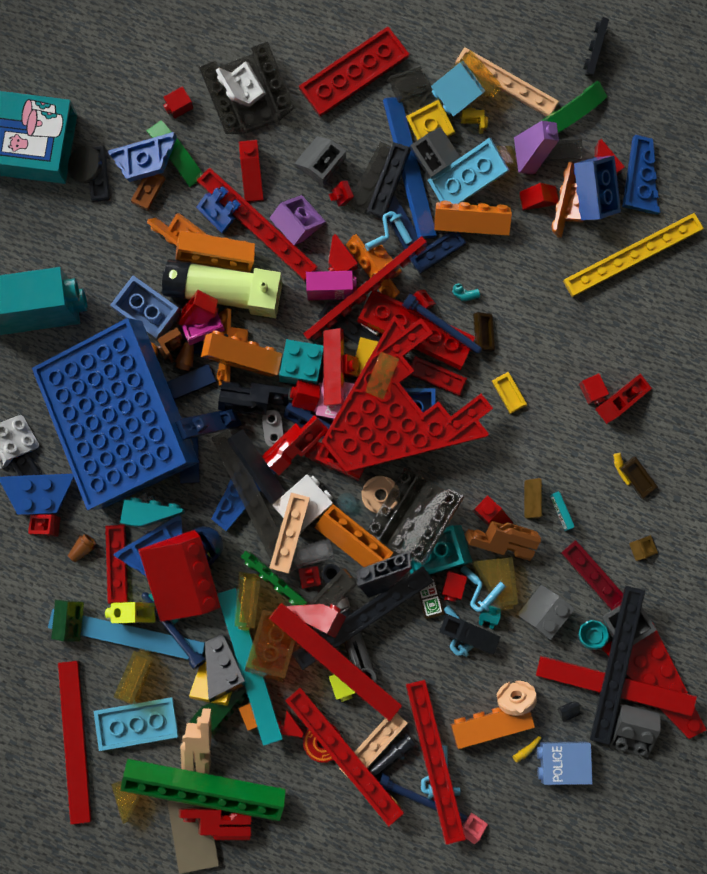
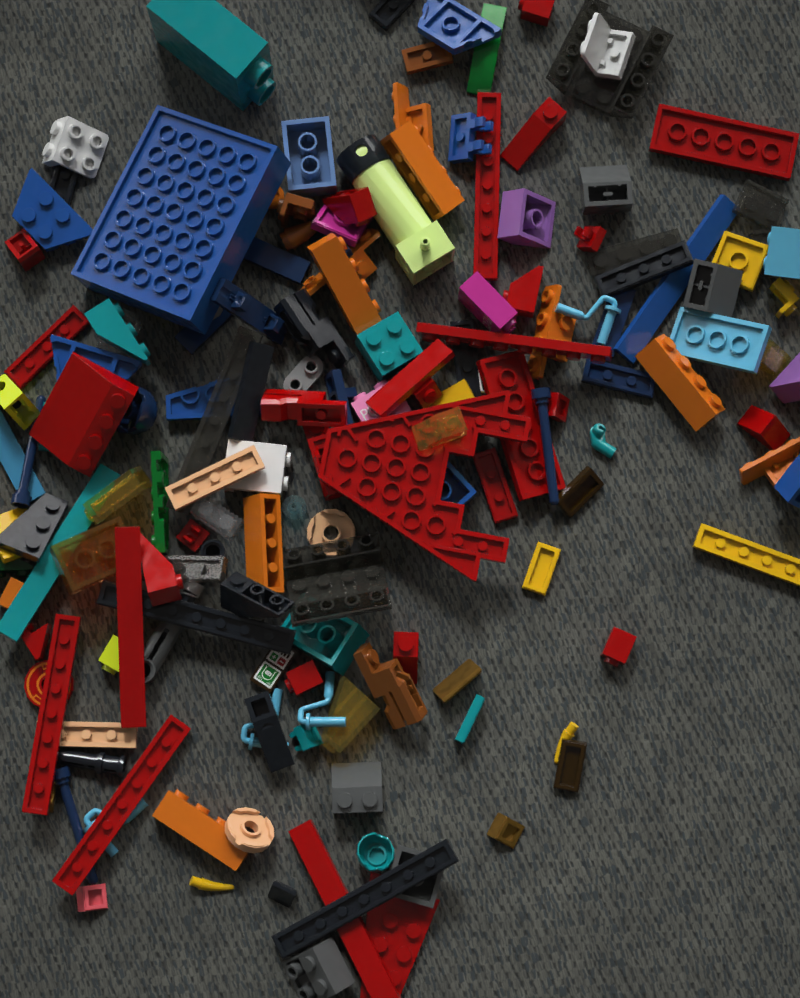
camera: 50 degrees right, 0 degrees up
dark orange cone [68,534,96,563] -> none
red brick [290,380,320,412] -> none
medium blue brick [537,742,592,785] -> none
dark red plate [560,540,623,611] -> none
red slope [595,373,652,424] -> none

